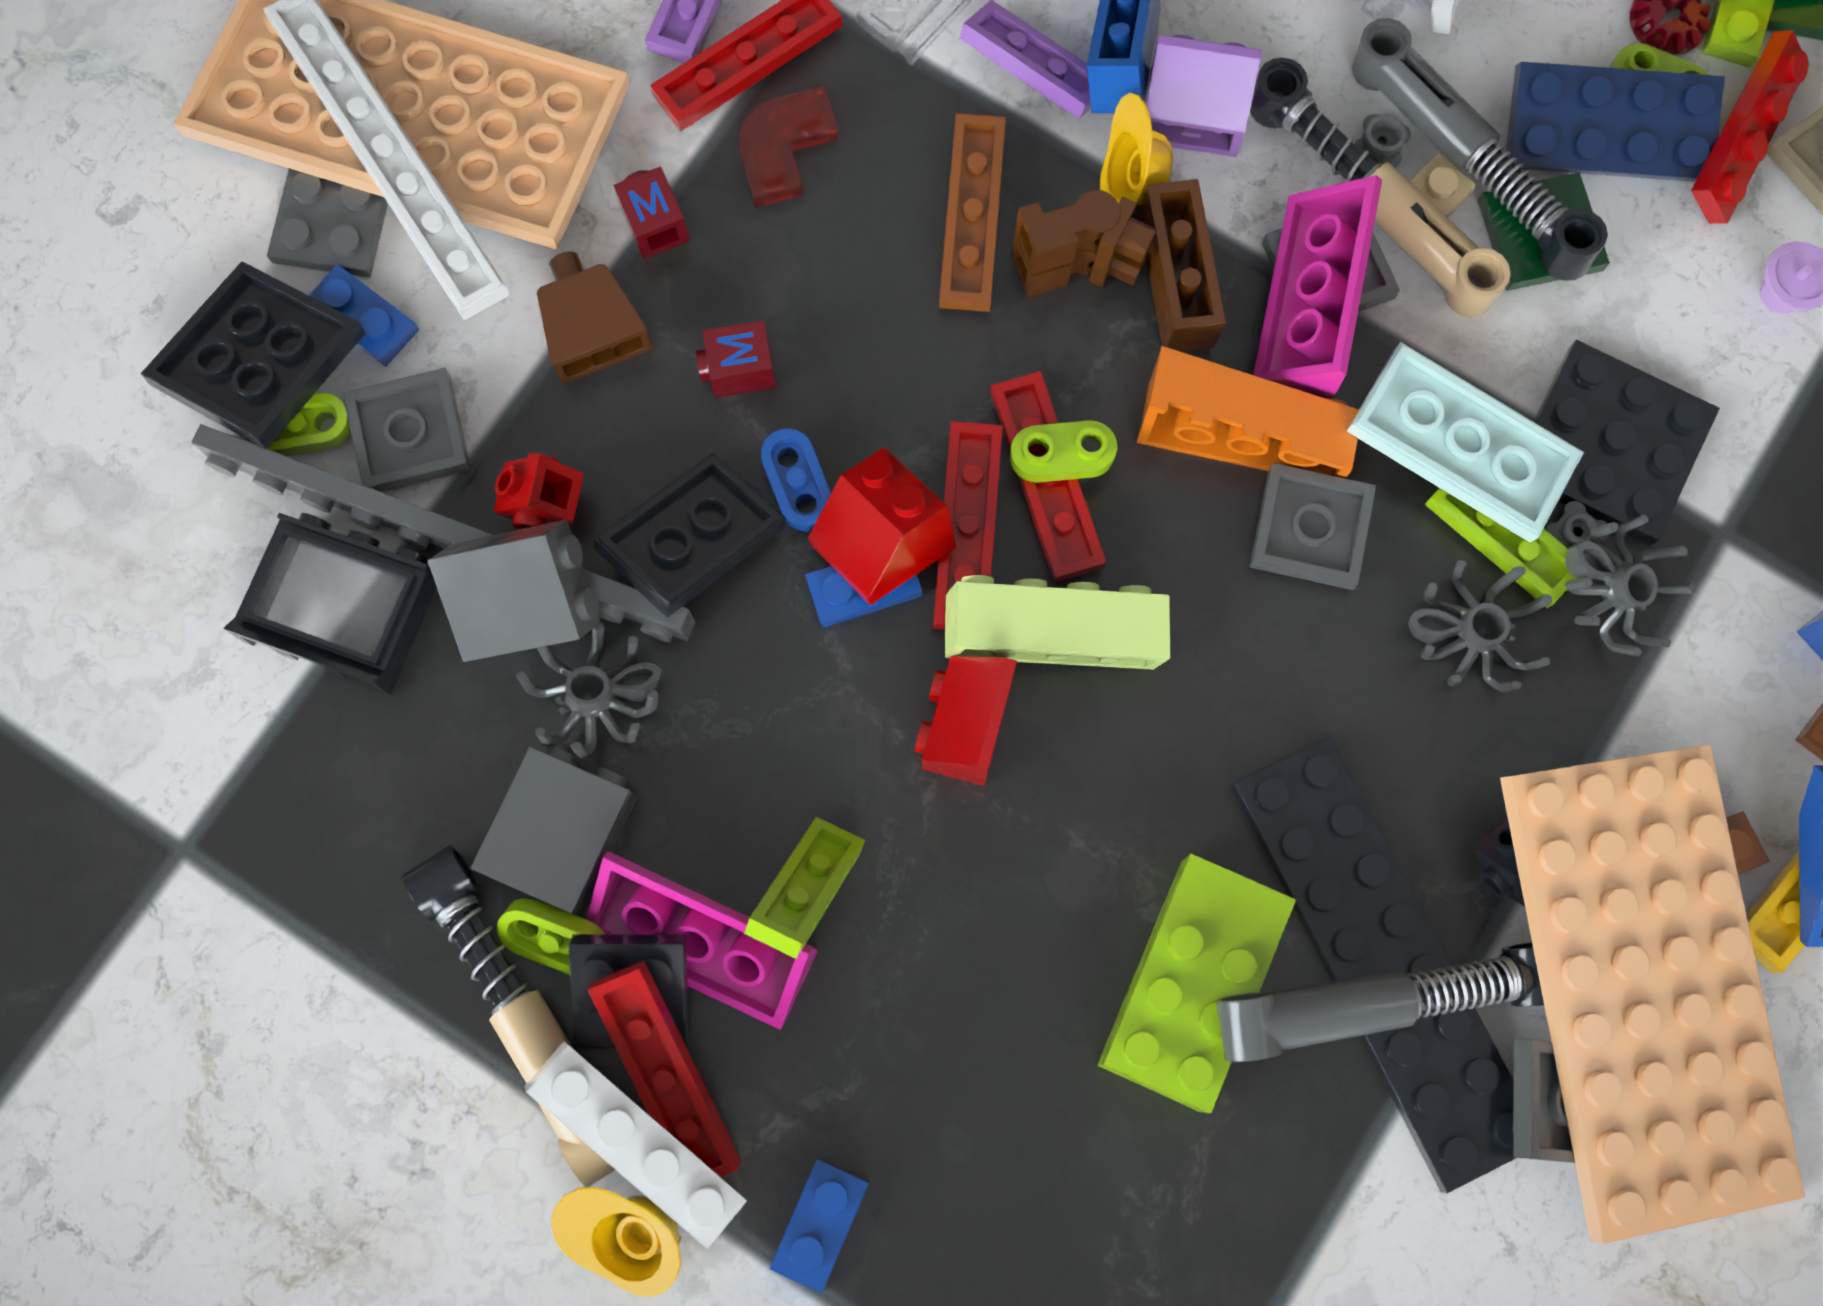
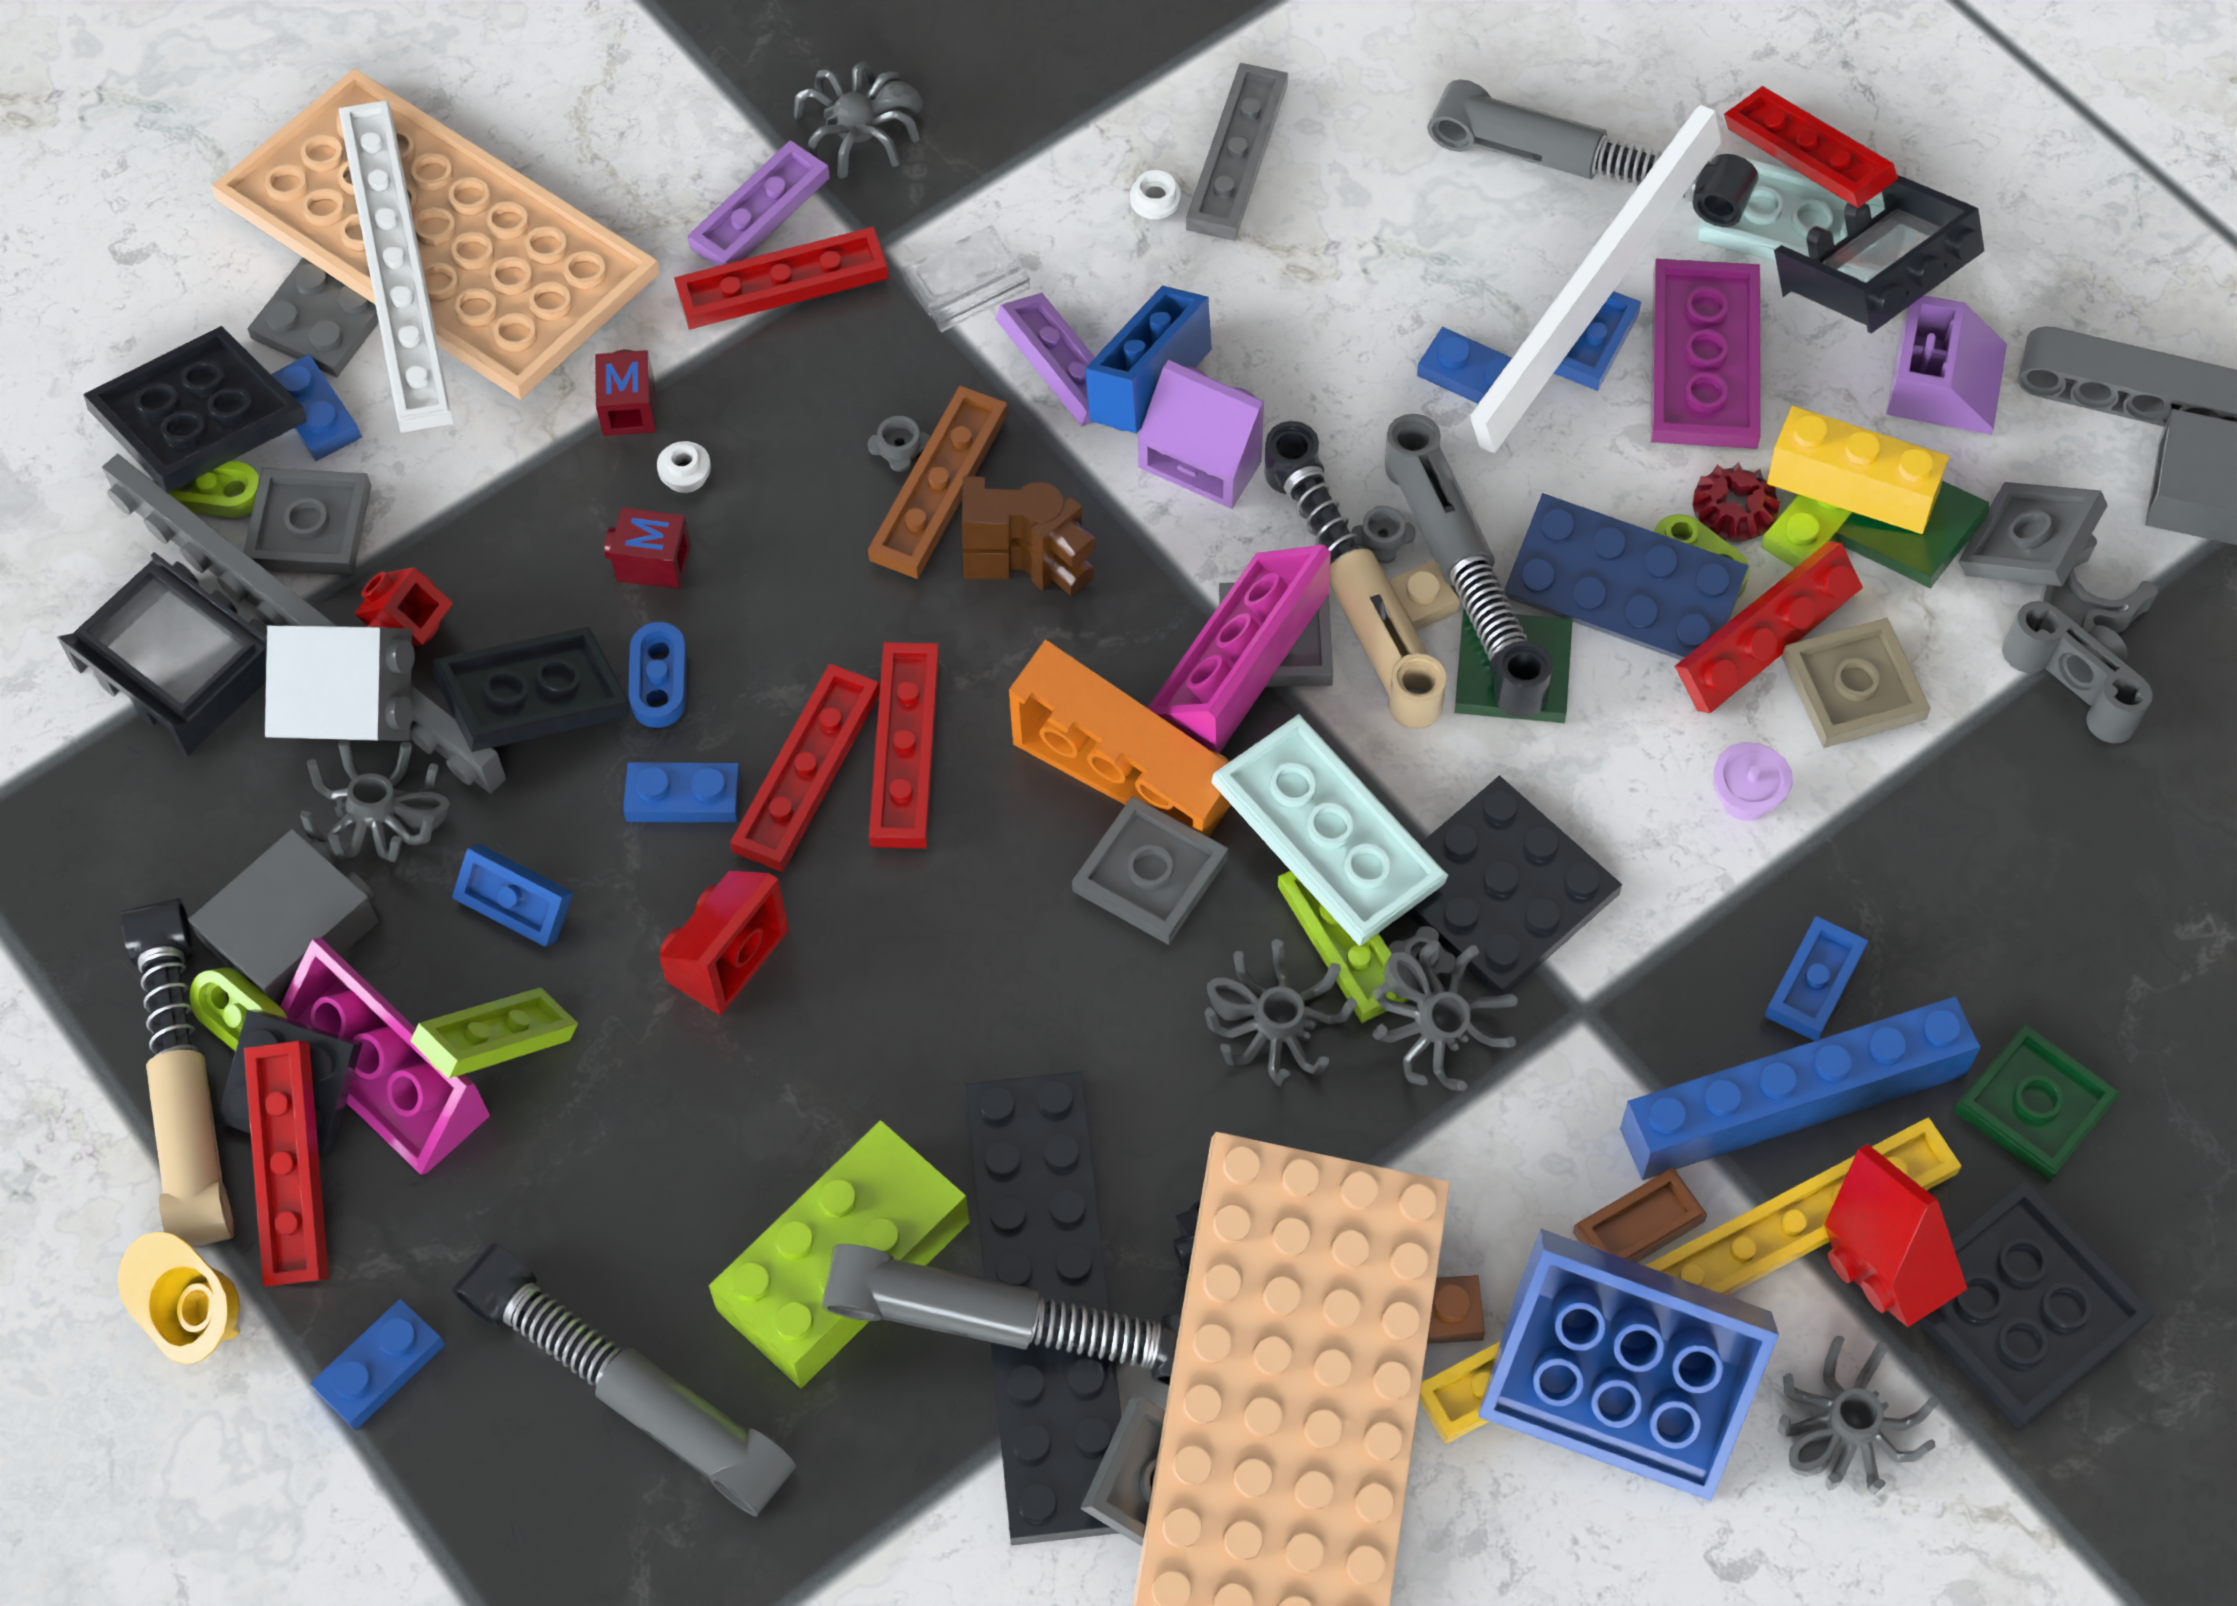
camera: 20 degrees right, 15 degrees down
white brick [524,1041,747,1249] -> none
reddish brown torso [537,251,653,385] -> none
clear red plate [739,86,839,207] -> none
red slope [808,447,956,606] -> none
yellowish green brick [945,575,1170,670] -> none
lime plate [1010,421,1117,483] -> none
yellow piece [1100,93,1173,206] -> none
reddish brown brick [1138,179,1226,352] -> none
none -> blue plate [452,844,574,947]
none -> piece [452,1243,796,1517]
none -> white plate [657,441,711,493]
none -> dark grey plate [868,416,930,472]

